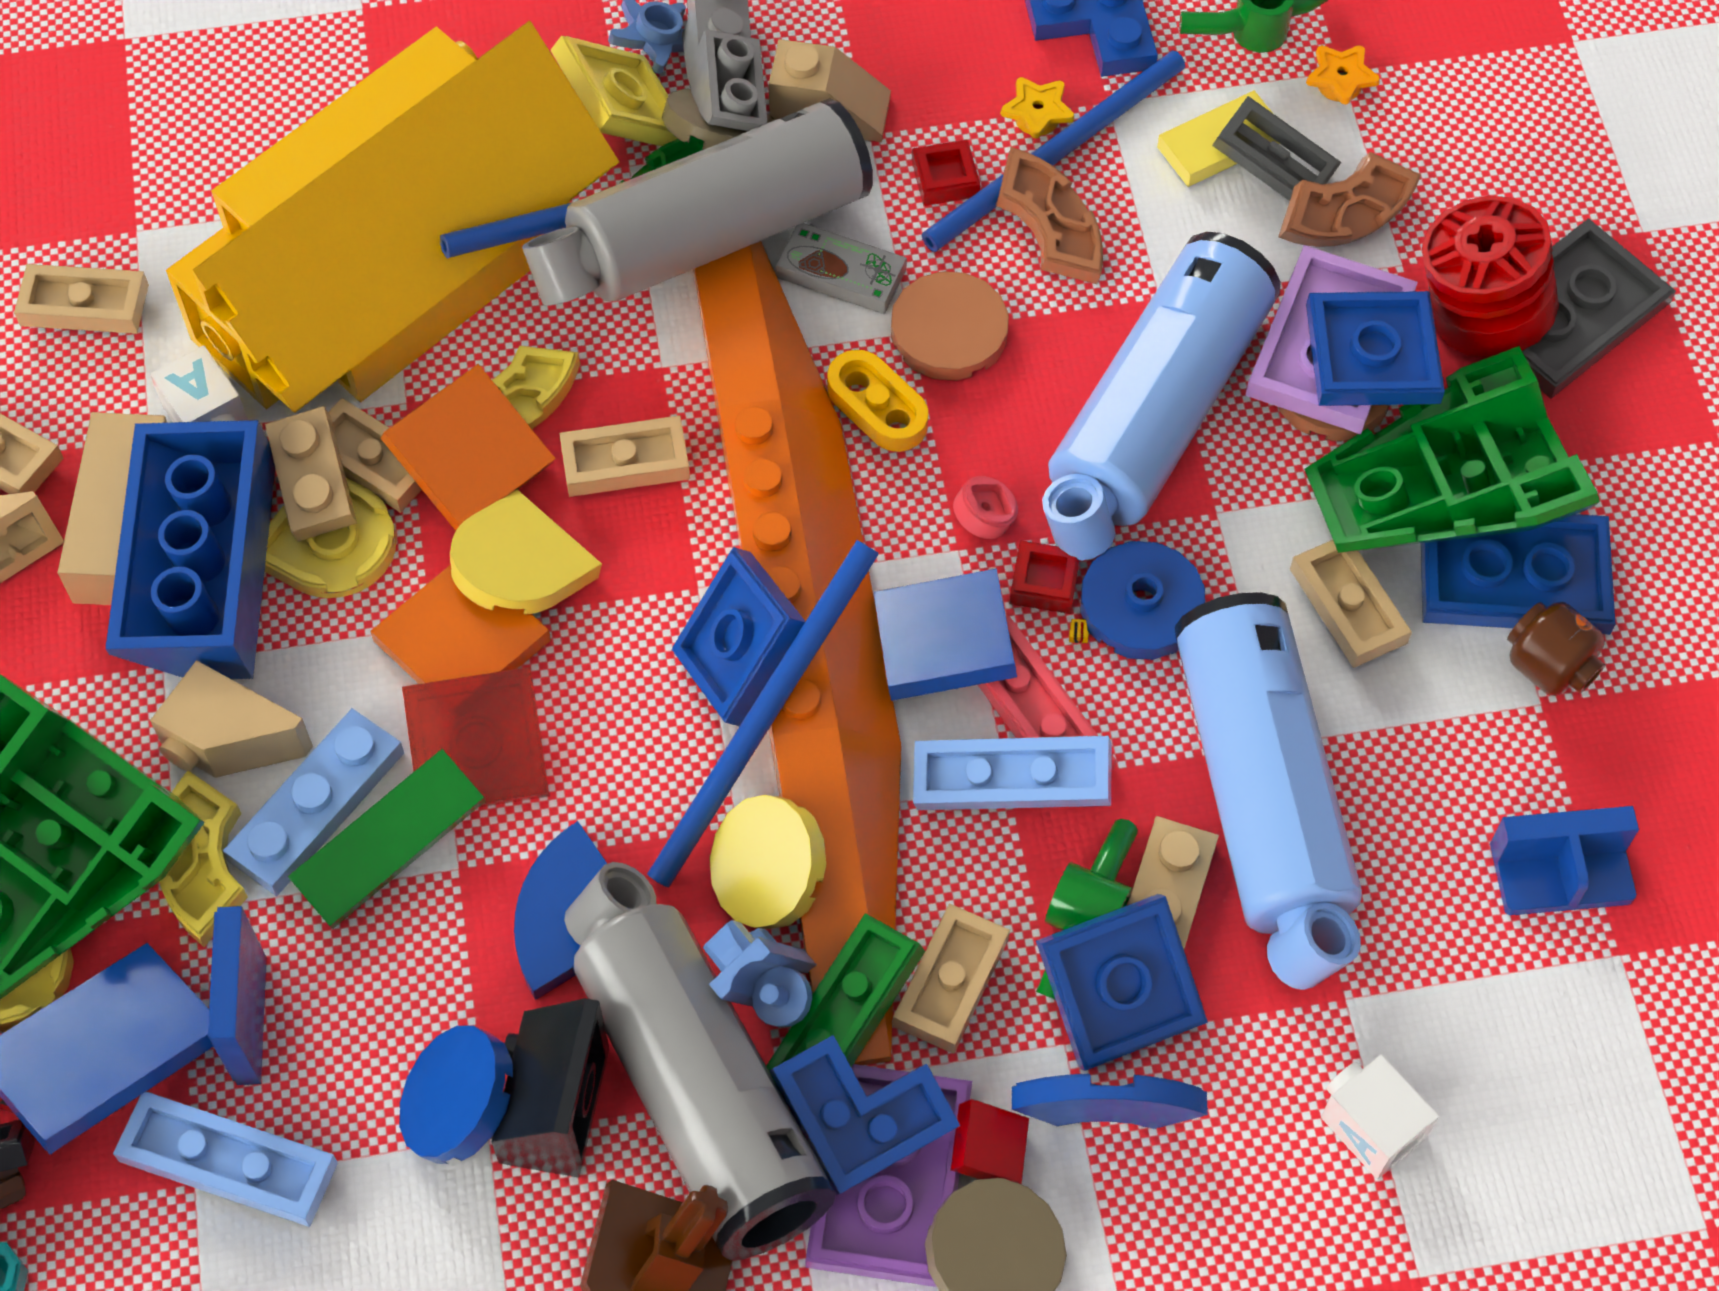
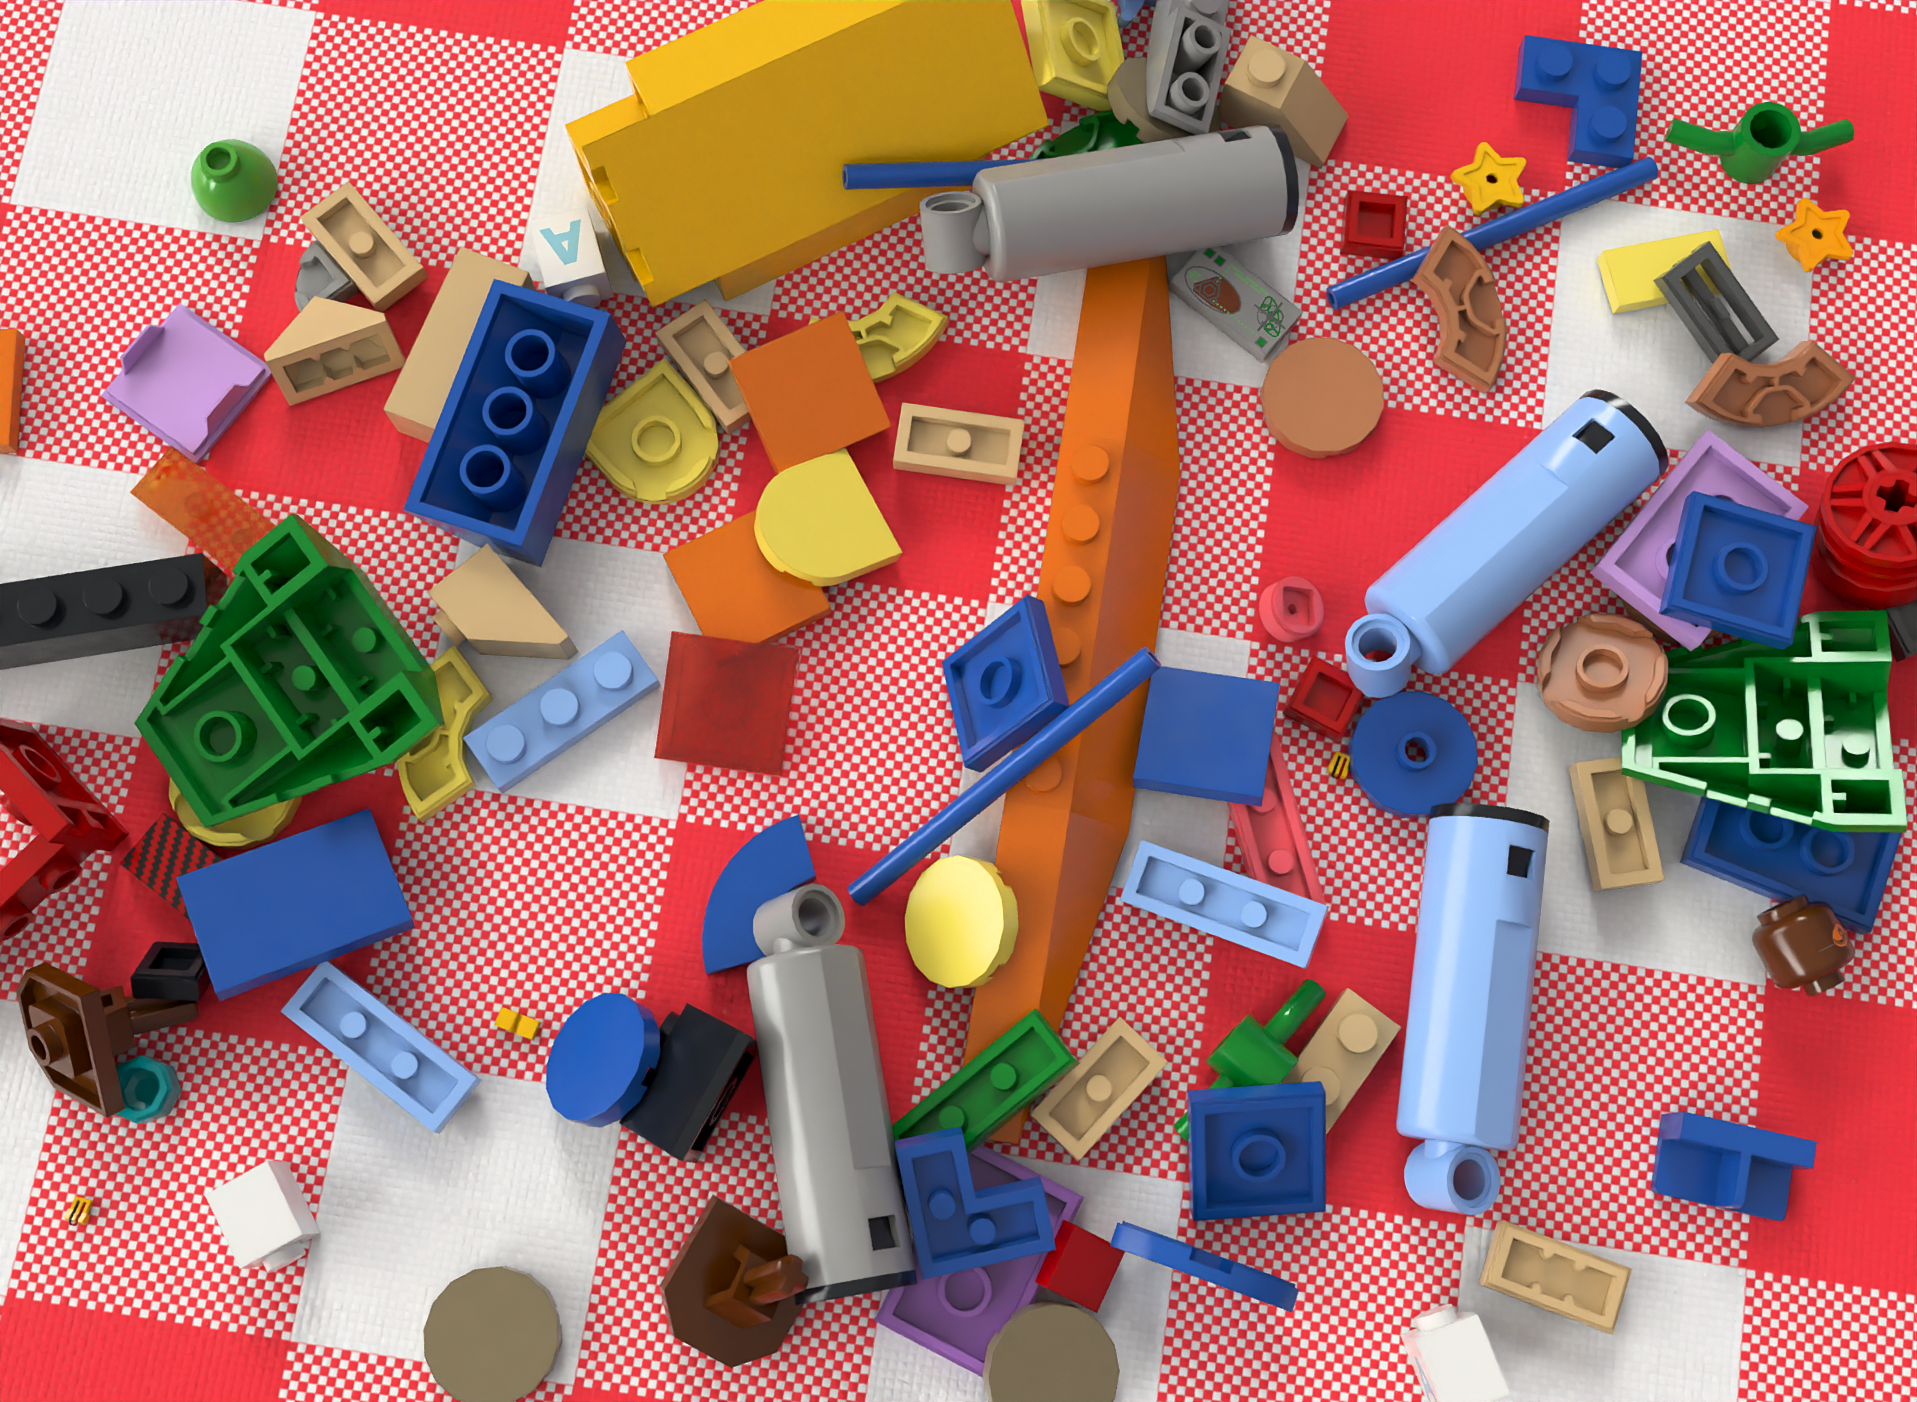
camera: 15 degrees right, 15 degrees up
tan plate [14,264,149,334] -> none
blue tile [208,906,267,1085] -> none
tan plate [265,406,357,541] -> none
green tile [287,749,486,929] -> none
medium blue hips [703,920,817,1028] -> none
yellow plate [827,350,928,452] -> none
none -> yellow piece [494,1007,542,1041]
none -> tan plate [1478,1220,1632,1334]
none -> nougat tile [1536,613,1668,733]

